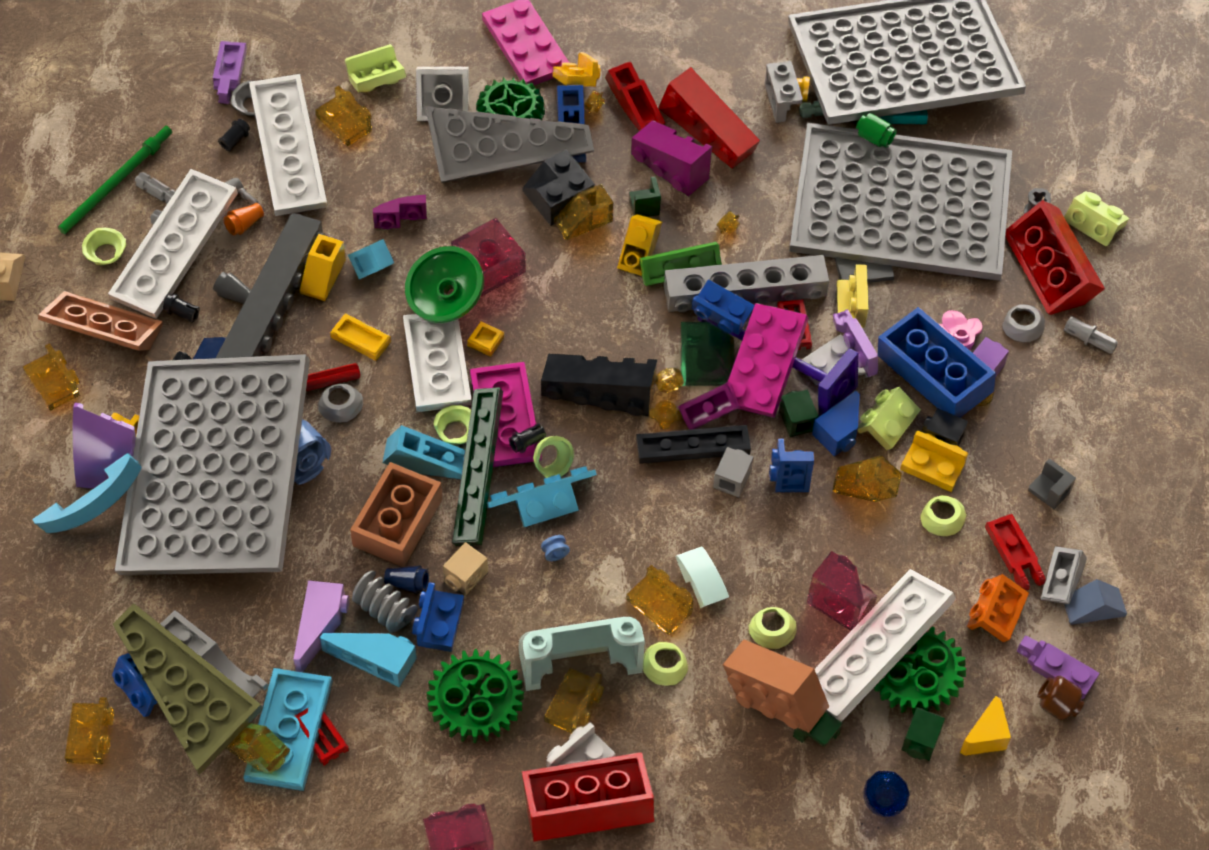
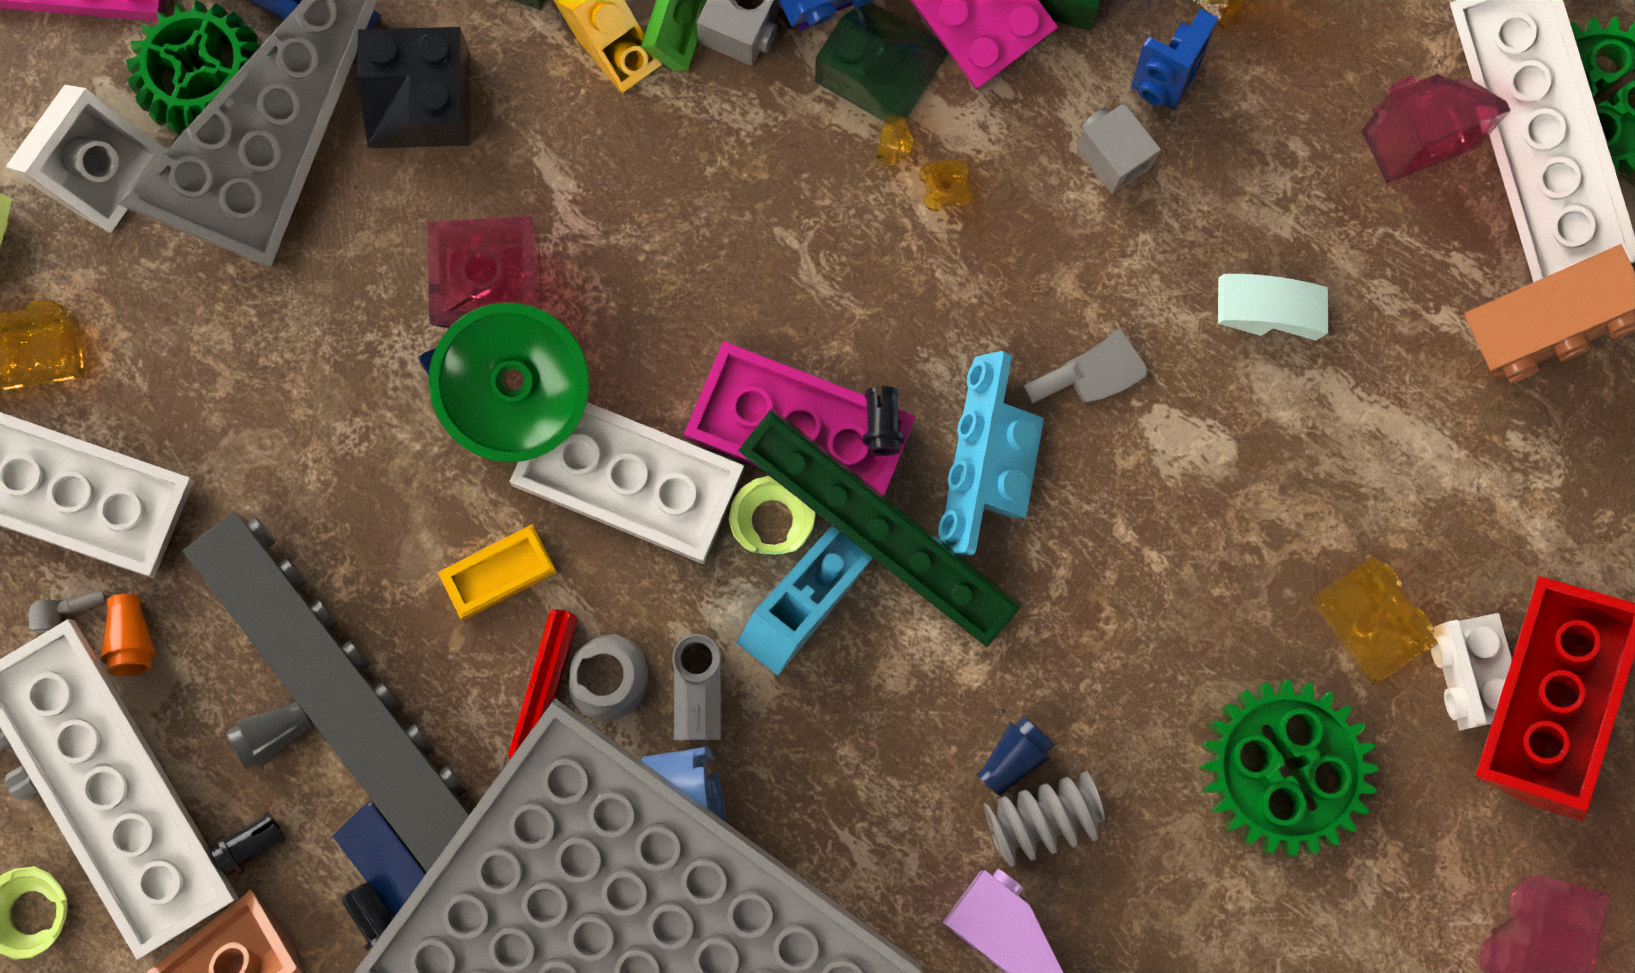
camera: 60 degrees left, 20 degrees up
yellow slope [300,234,346,301] -> none
medium azure slope [320,633,417,687] -> none
medium azure panel [348,239,394,279] -> none
nougat brick [350,462,442,567] -> none
magenta slope [373,195,427,229] -> none
blue bracket [412,582,464,652] -> none
tan brick [443,542,488,595] -> none
yellow tile [467,321,504,357] -> none
light aqua windscreen [519,617,645,691] -> none
yellowish green piece [533,436,574,478] -> none
black wedge [541,354,657,417] -> none
medium blue bush [541,535,570,561] -> none
clear yellow slope [554,184,614,240] -> none
clear yellow bracket [626,565,694,635] -> none
black plate [636,425,751,464] -> none
yellowish green piece [643,642,688,686] -> none
magenta slope [678,381,740,430] -> none
yellowish green piece [749,607,797,649] -> none
none -> light grey piece [672,634,723,740]
none -> light grey piece [1022,329,1147,405]

